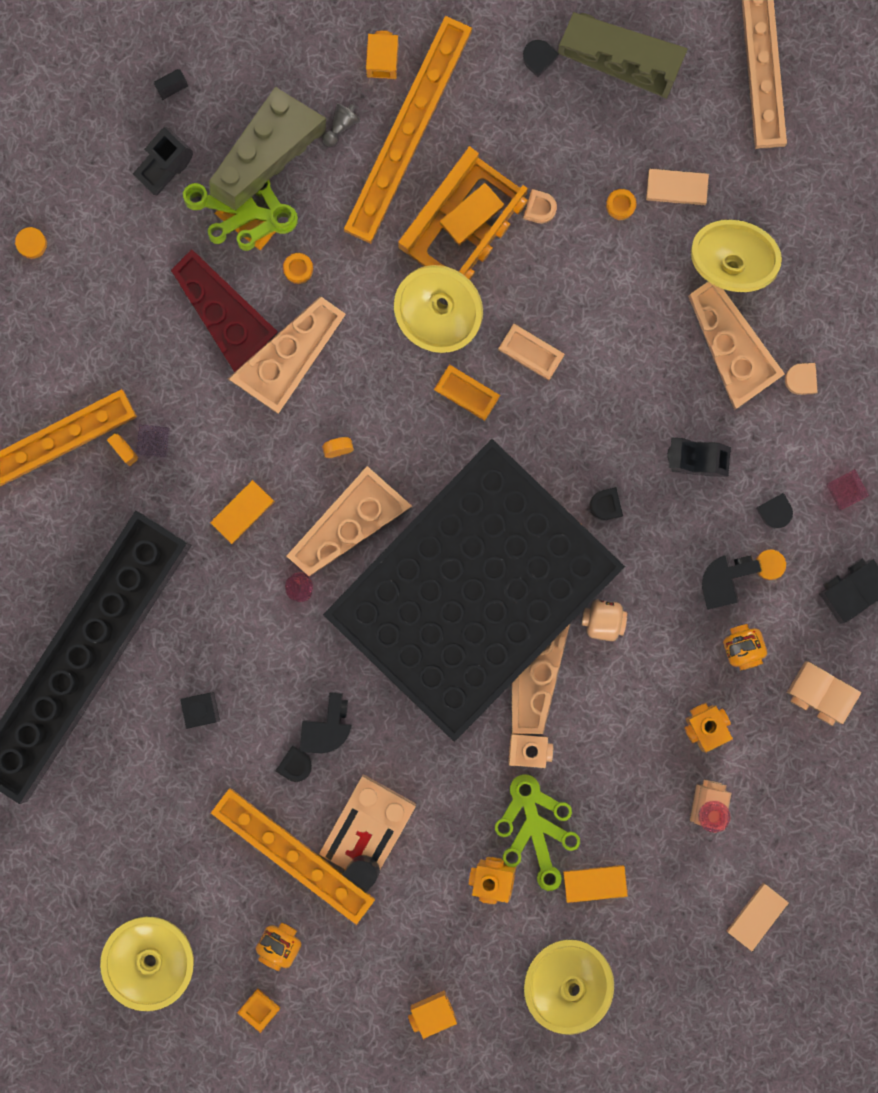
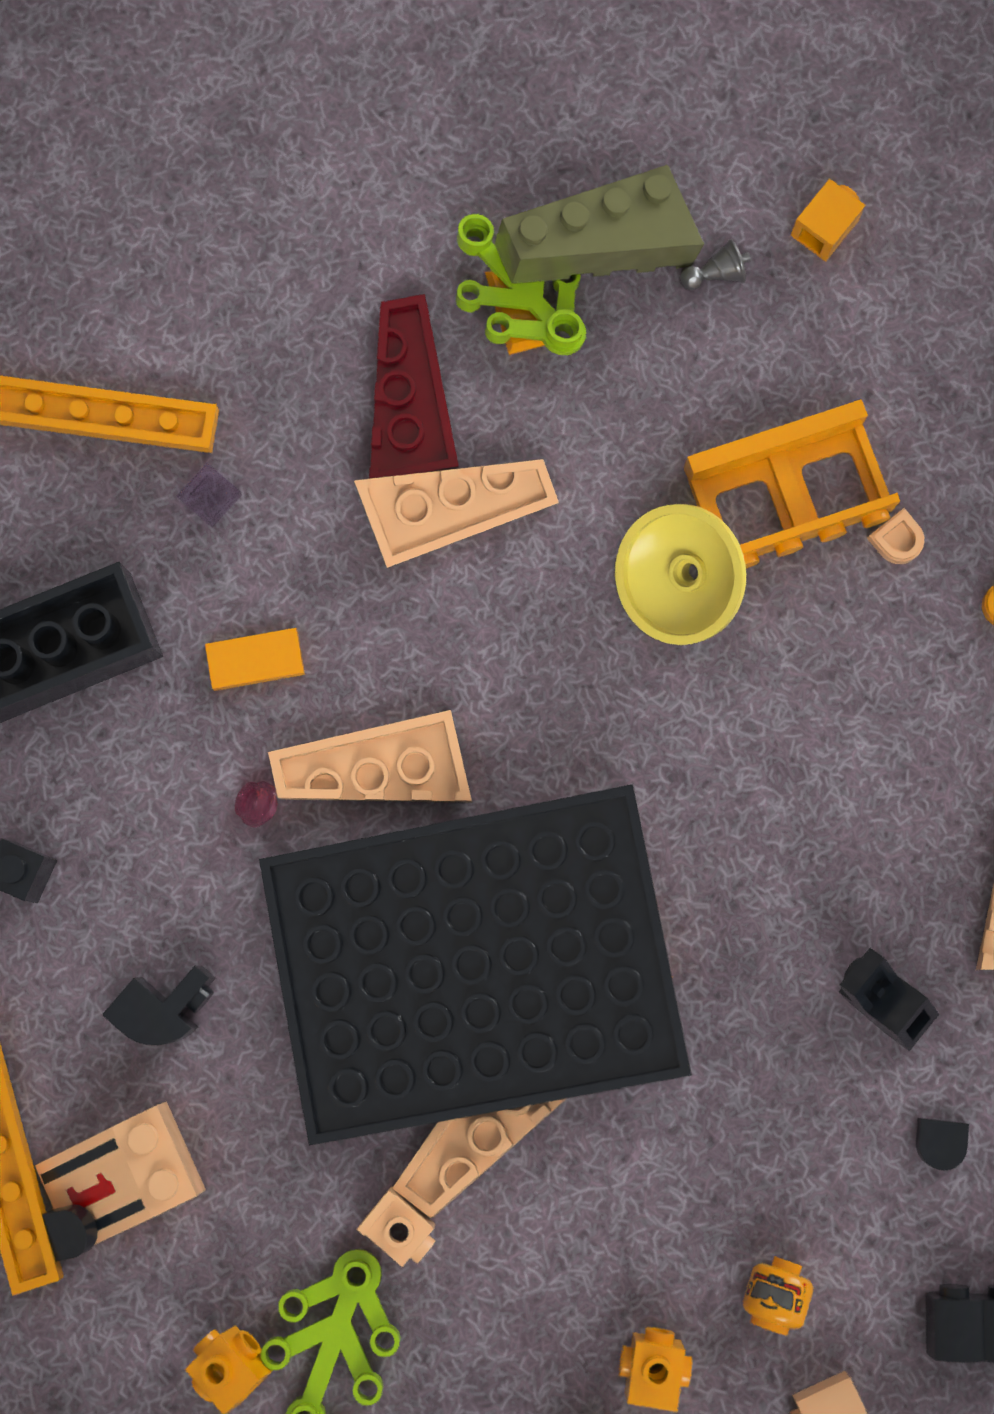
camera: 40 degrees right, 5 degrees down
light orange tile [15,227,47,259] -> none
light orange tile [107,433,139,466] -> none
black brick [133,127,193,195] -> none
black tile [154,69,188,100] -> none
black tile [275,745,312,782] -> none
light orange tile [283,253,313,284] -> none
light orange tile [322,437,354,458] -> none
light orange plate [344,16,472,244] -> none
light orange tile [434,364,501,421] -> none
light orange tile [440,183,505,246] -> none
light nougat tile [498,324,565,380] -> none
light nougat head [581,599,627,641] -> none
black tile [590,487,623,521] -> none
black brick [702,555,762,610] -> none
light orange tile [755,549,786,580] -> none

